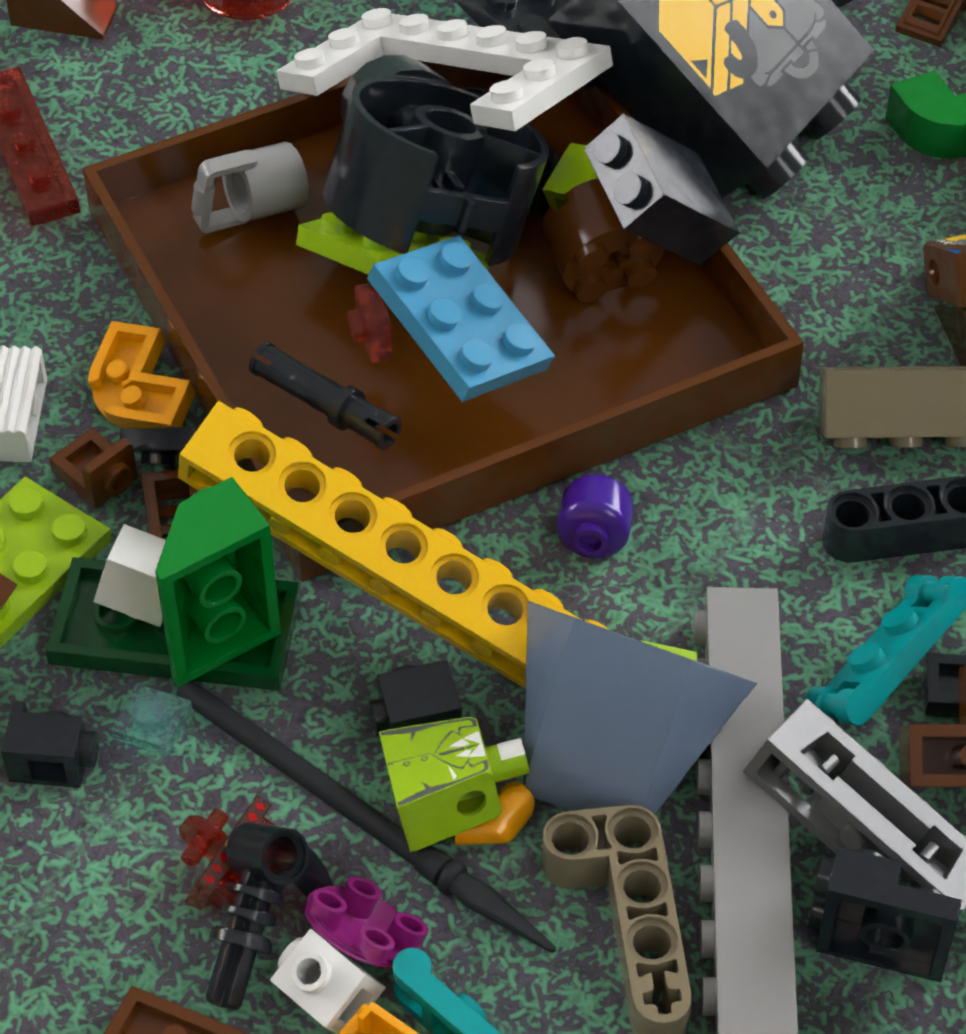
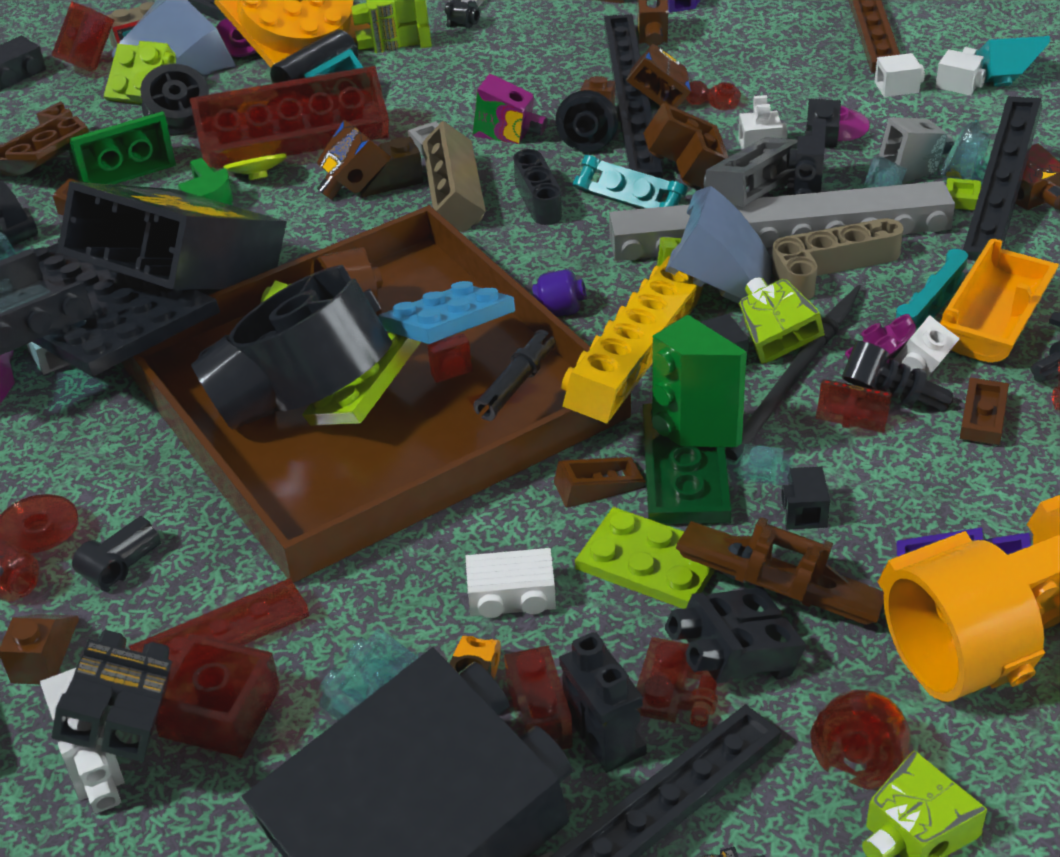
camera: 95 degrees left, 10 degrees down
reddish brown bracket [49,428,138,509] -> none
light orange plate [88,321,196,429] -> none
white brick [93,524,166,627] -> none
black plate [120,427,198,467] -> none
light grey piece [191,142,309,233] -> none
white plate [276,8,613,131] -> none
black brick [584,114,740,266] -> none
none -> black piece [72,516,161,592]

